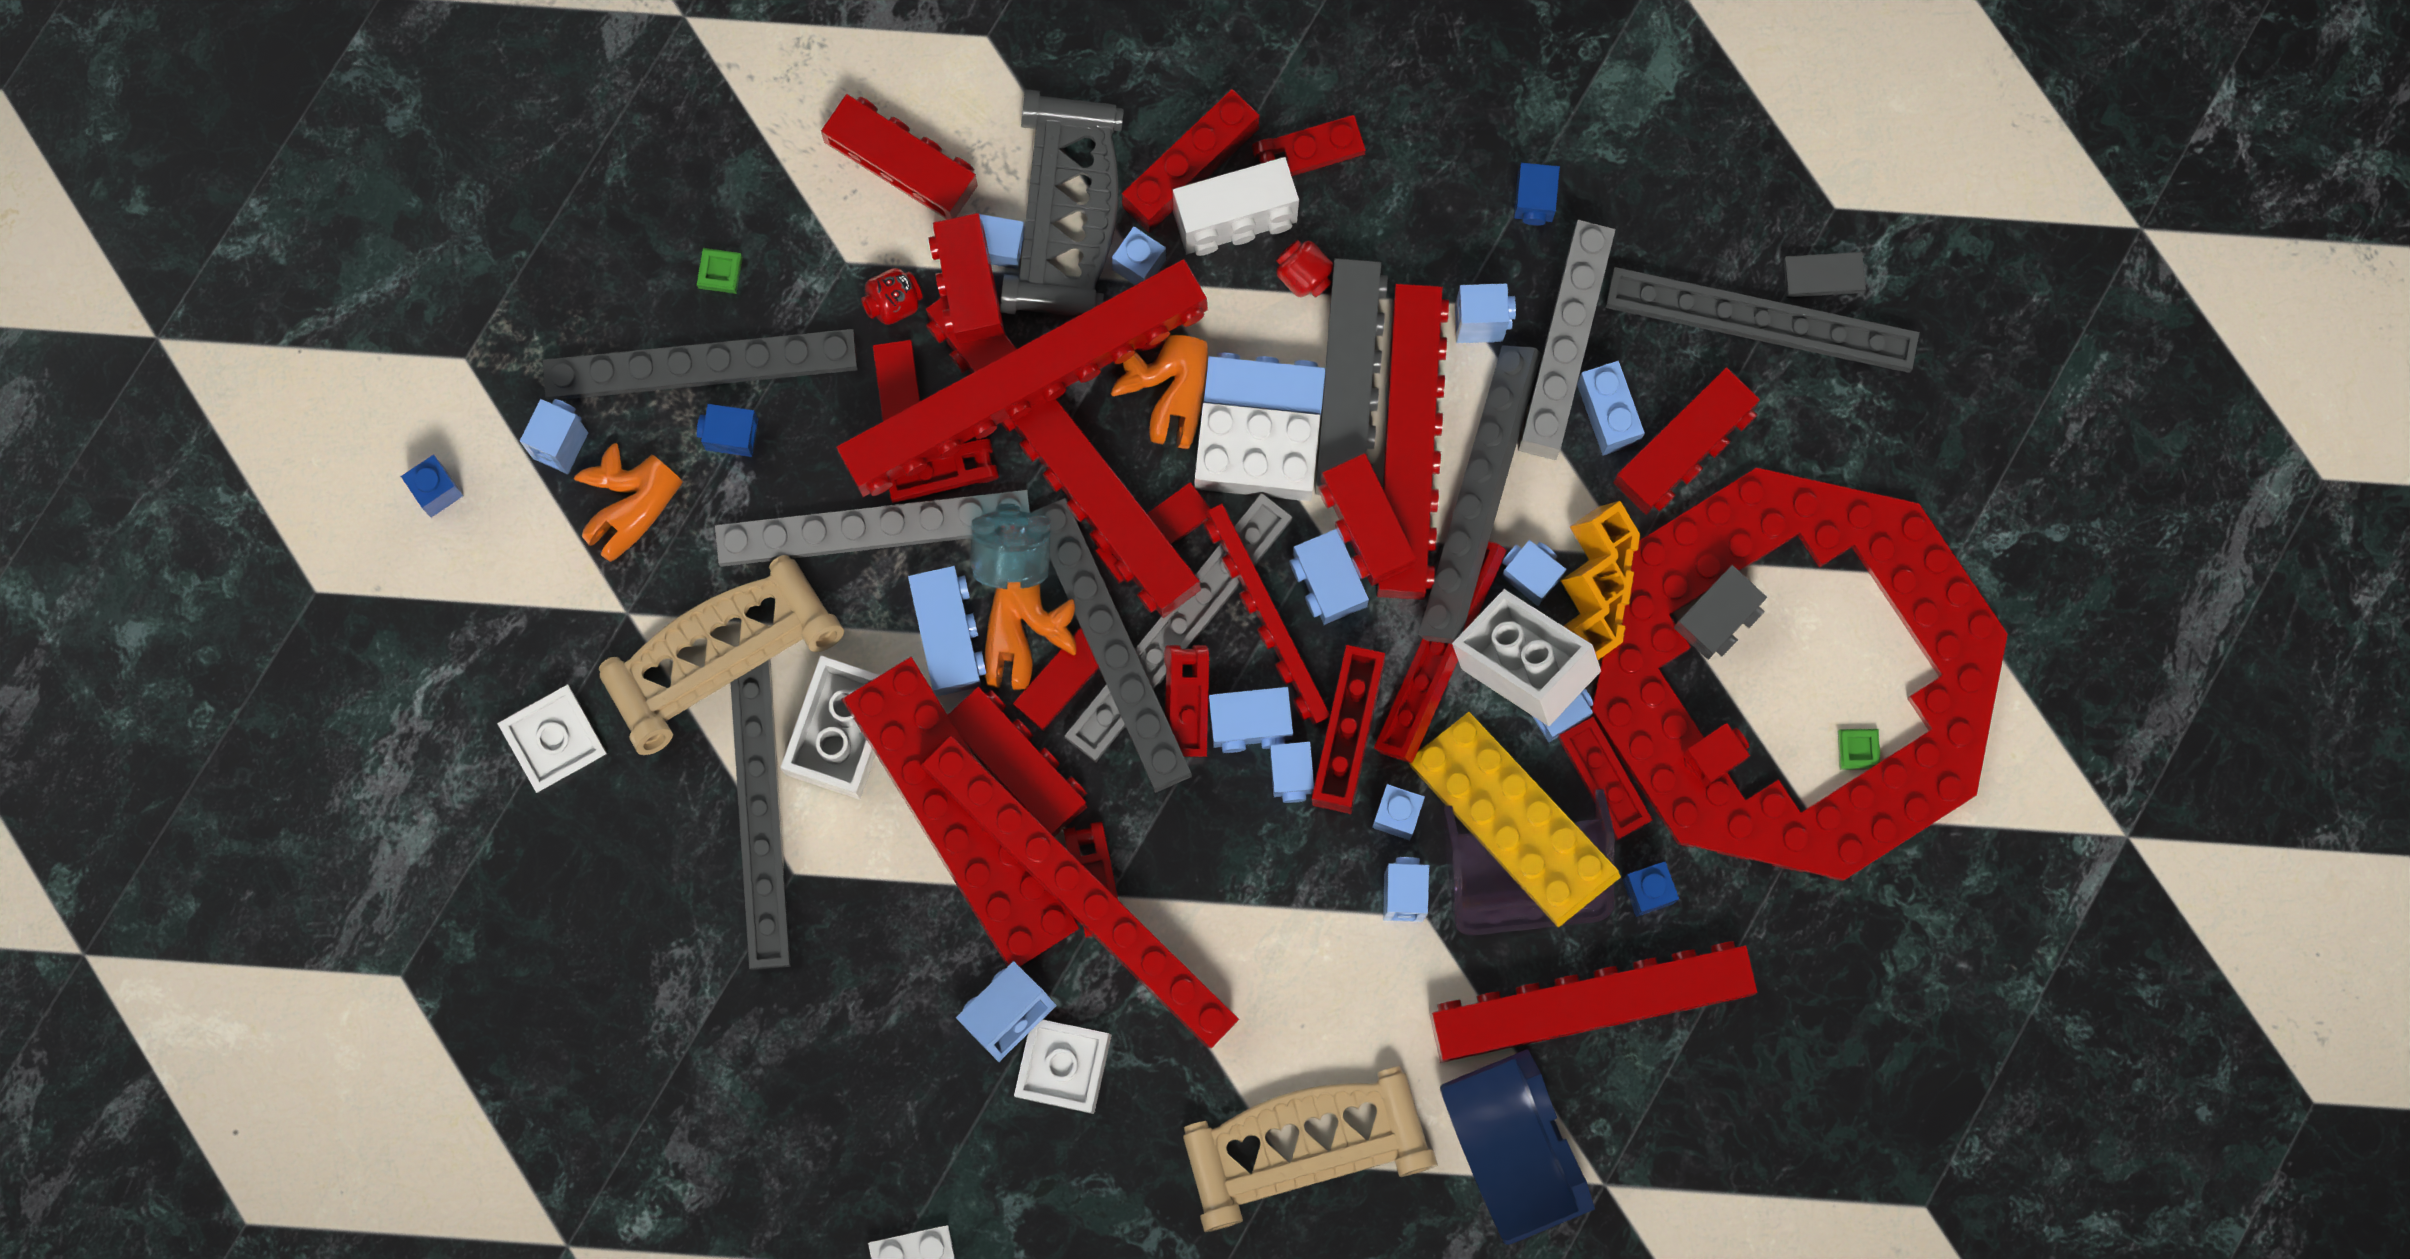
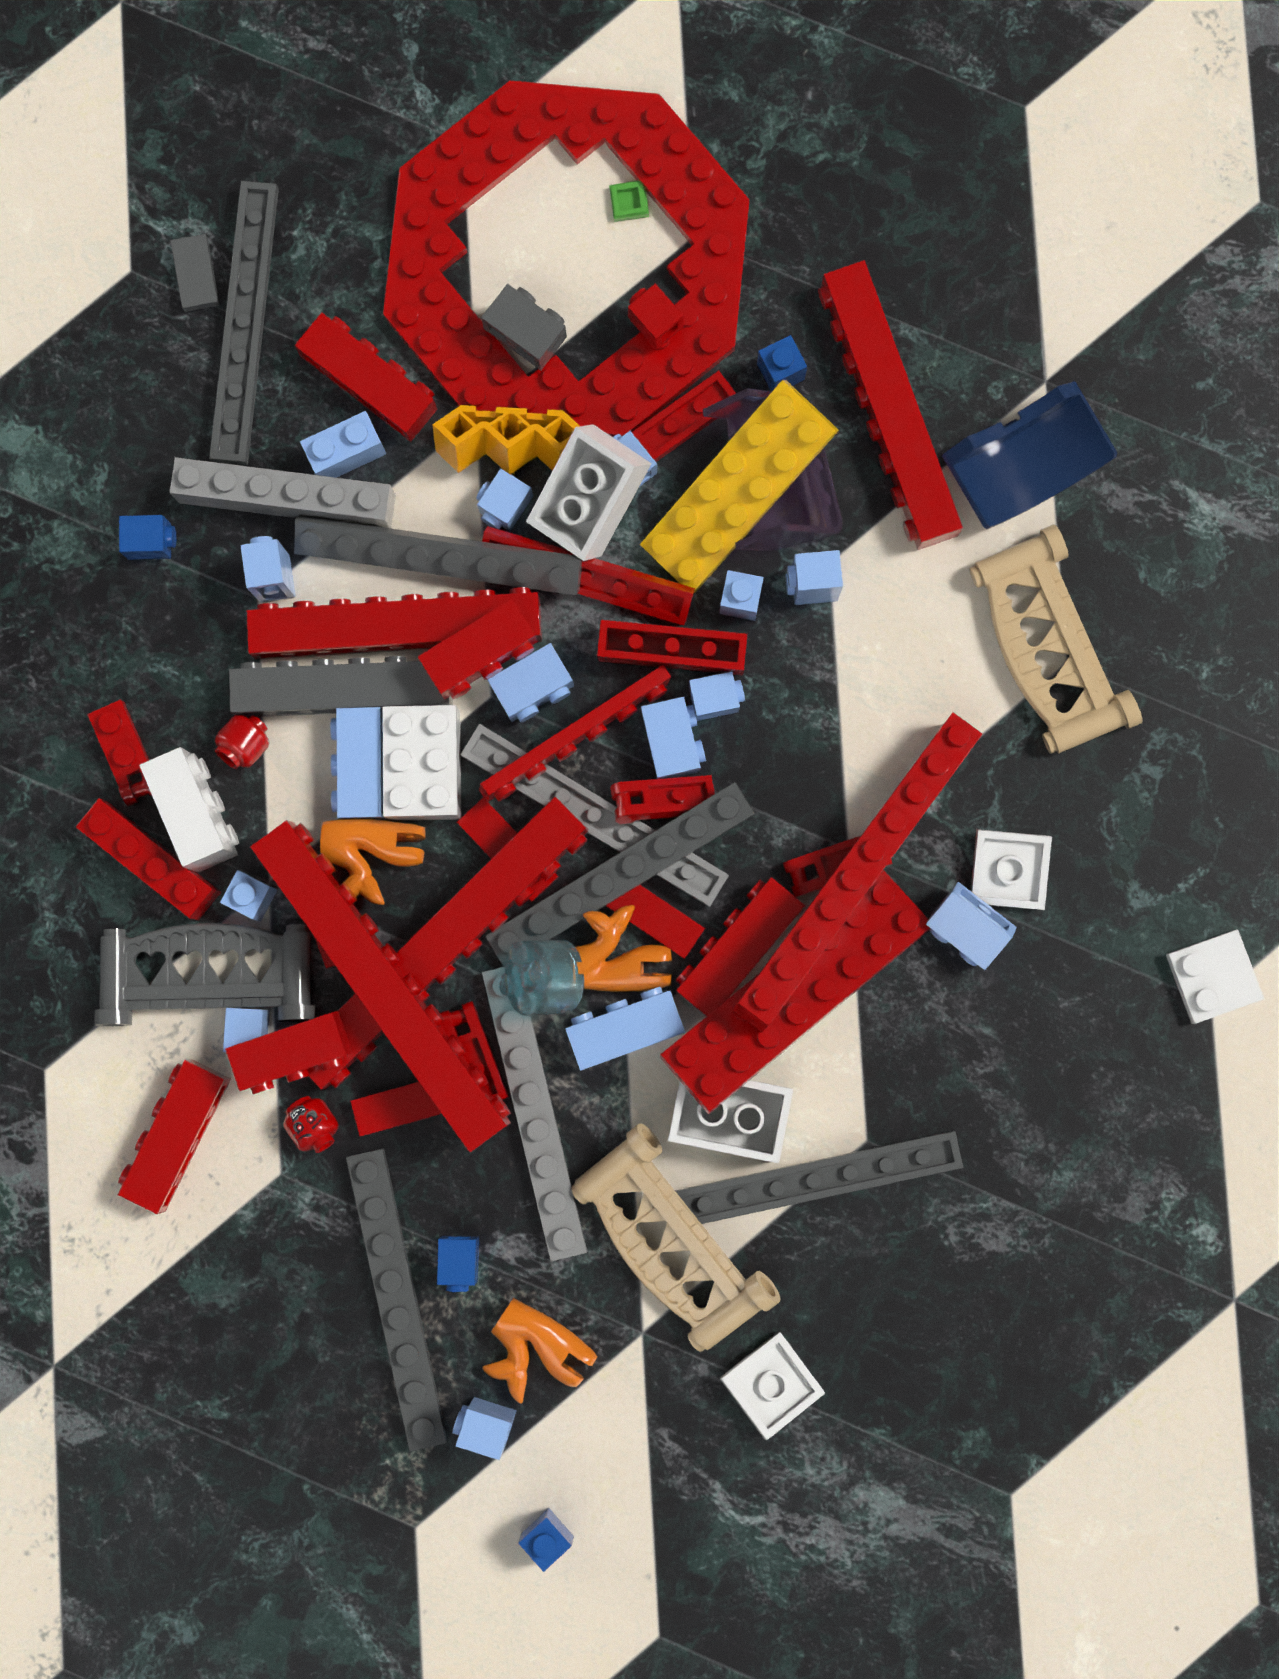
camera: 85 degrees left, 5 degrees up
bright green tile [697,248,743,294] -> none

